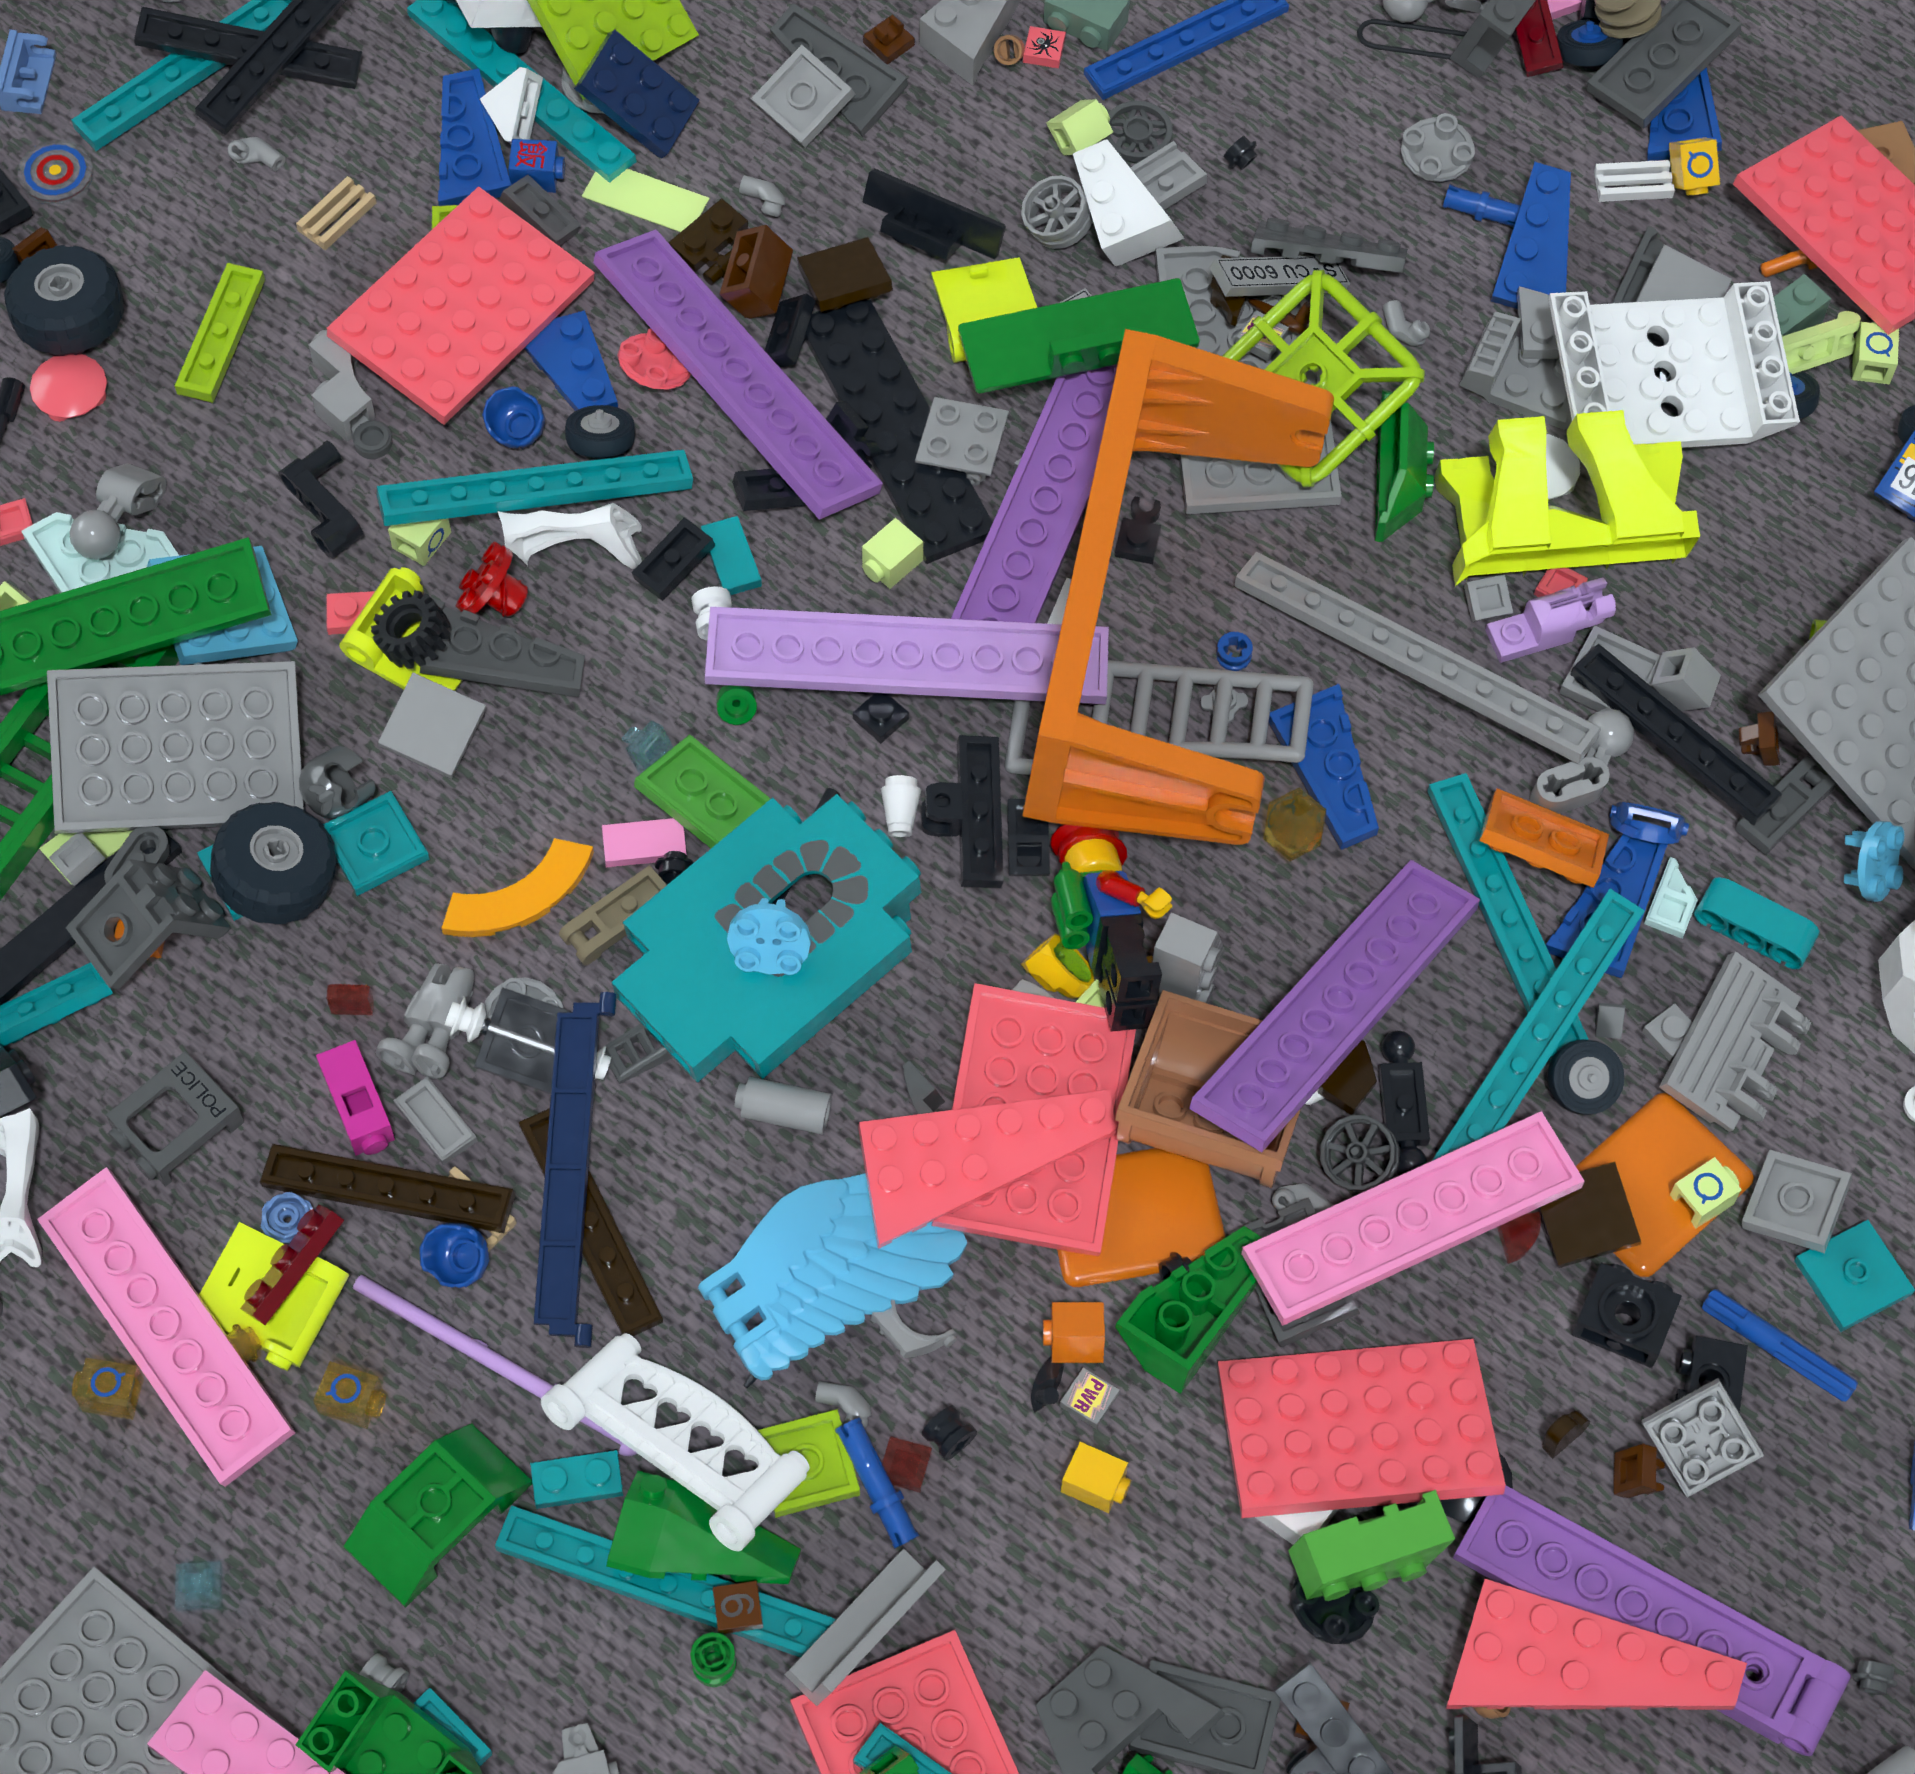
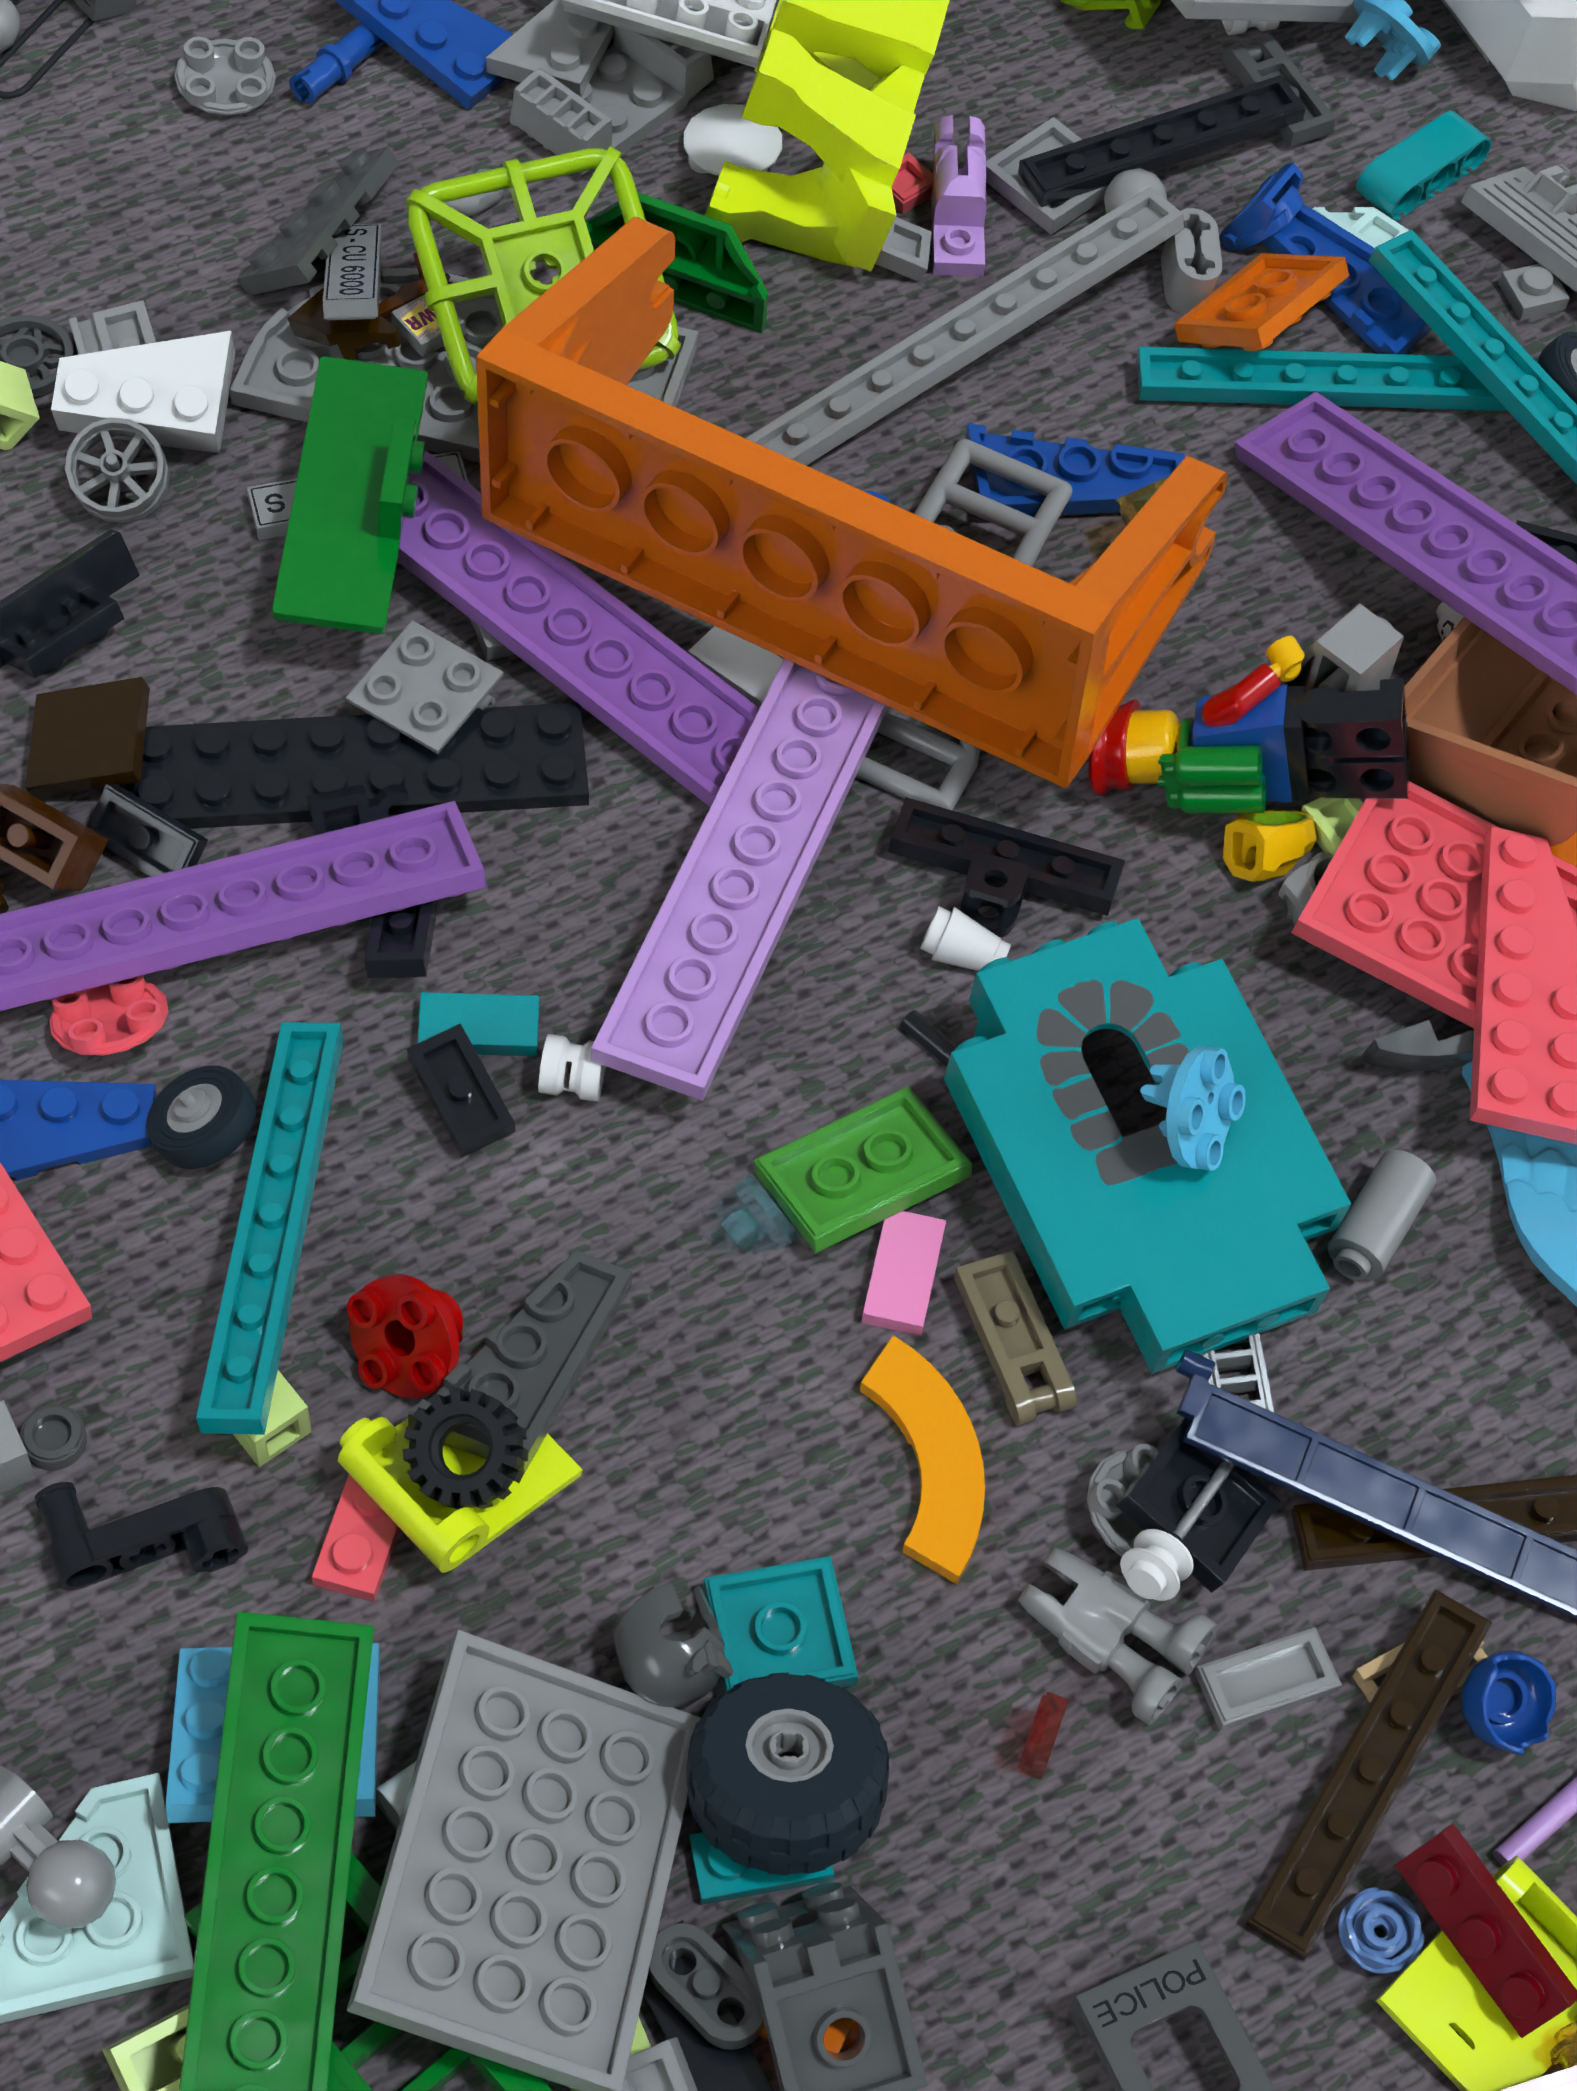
camera: 75 degrees left, 5 degrees down
dark pink brick [316,1040,395,1156] -> none
light grey tile [378,673,486,779] -> none
blue hair [482,386,546,449] -> none
white animal [497,503,642,569] -> none
black plate [655,851,694,885] -> none
green tile [716,685,757,725] -> none
black plate [853,693,909,744] -> none
yellowish green brick [862,518,923,589] -> none
neon yellow door [931,257,1037,363] -> none
black slope [1007,799,1050,876] -> none
black plate [1223,136,1257,170] -> none
light grey brick [1651,647,1721,711] -> none
reddish brown tile [1739,711,1780,766] -> none

